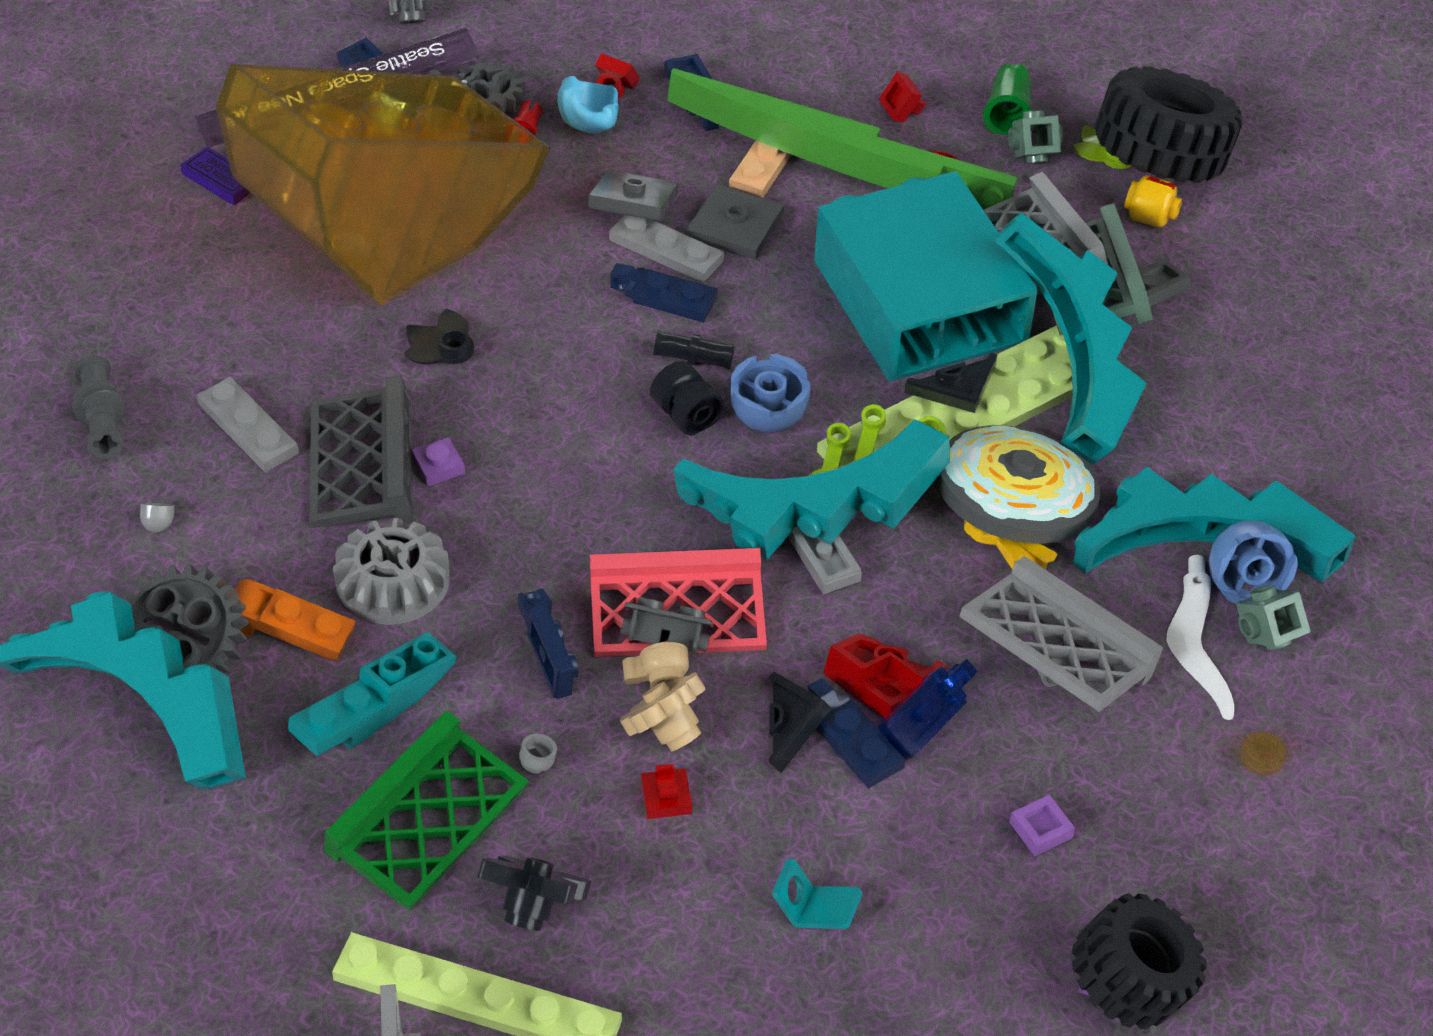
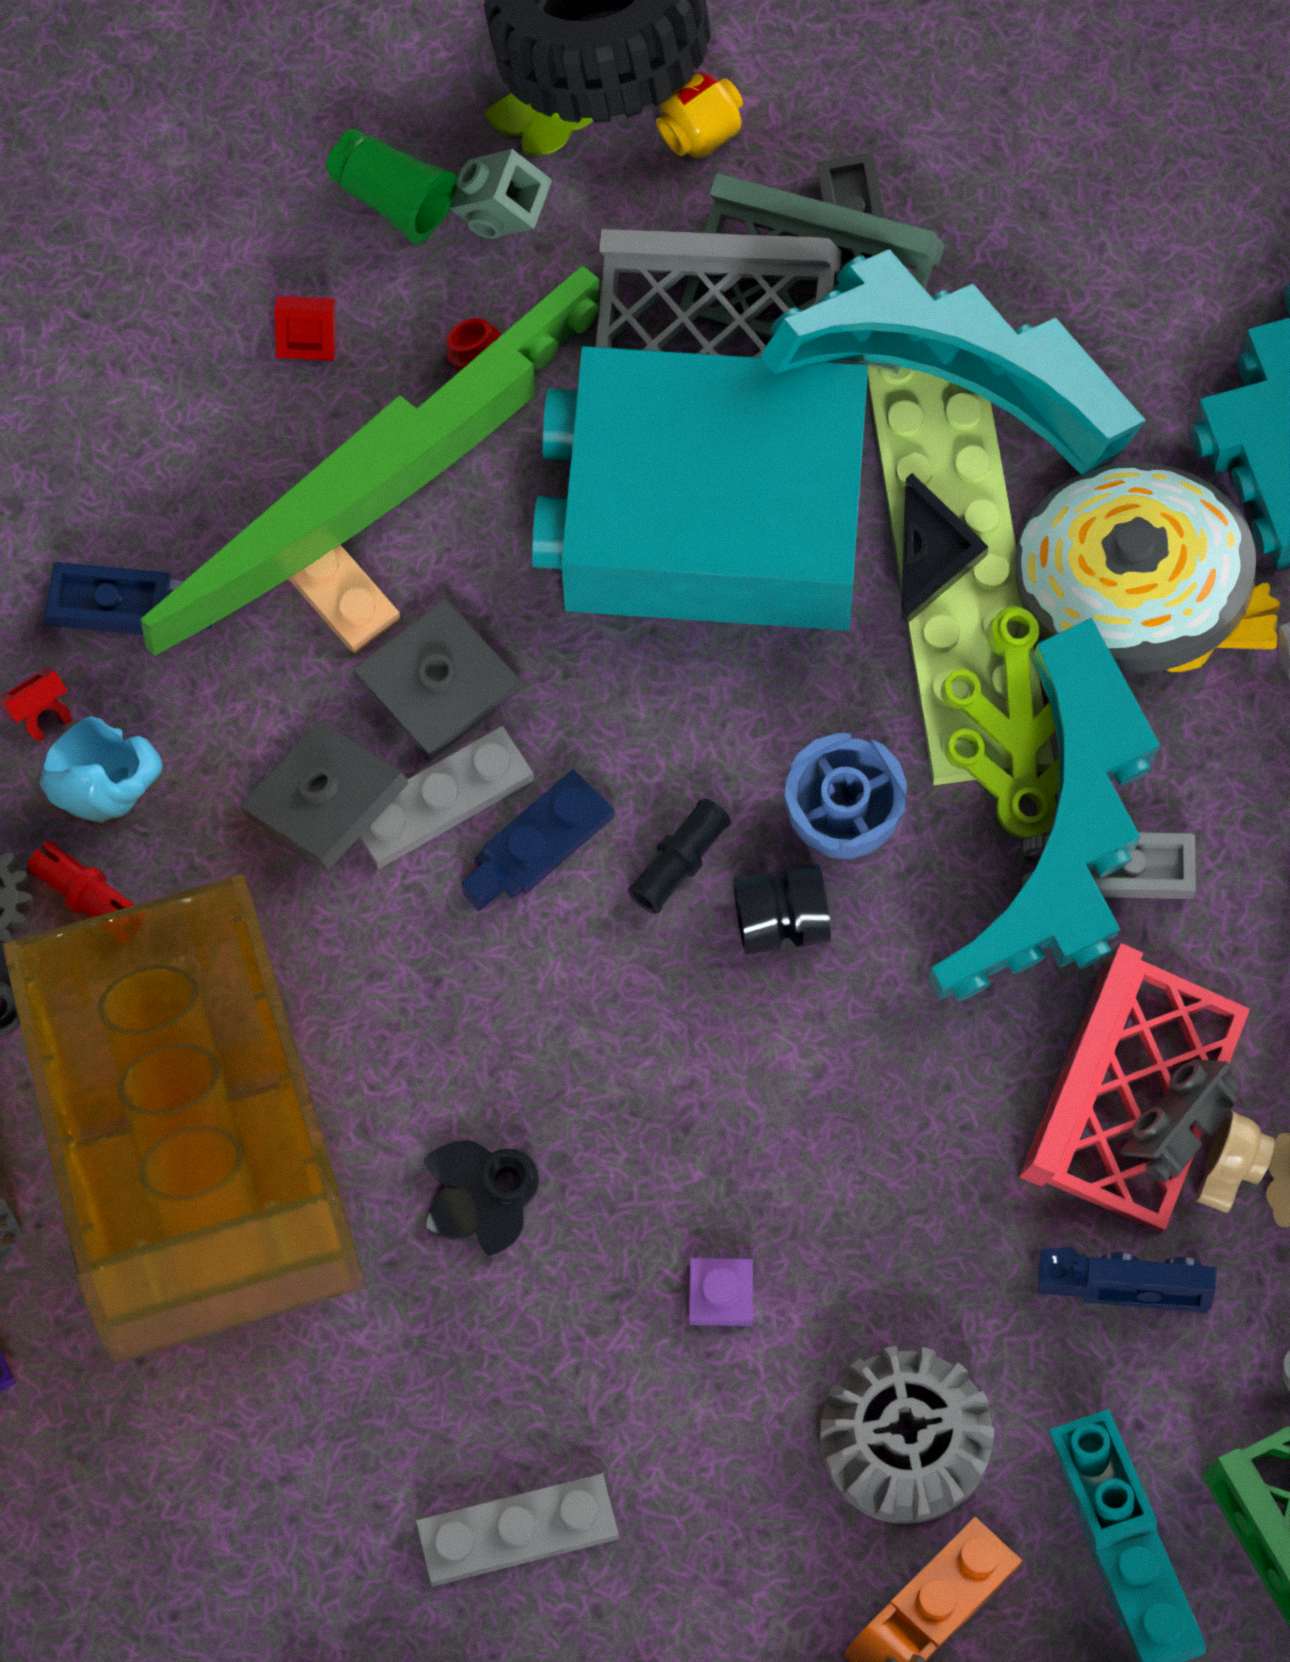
camera: 60 degrees left, 20 degrees up
dark grey fence [309,375,414,528] -> none

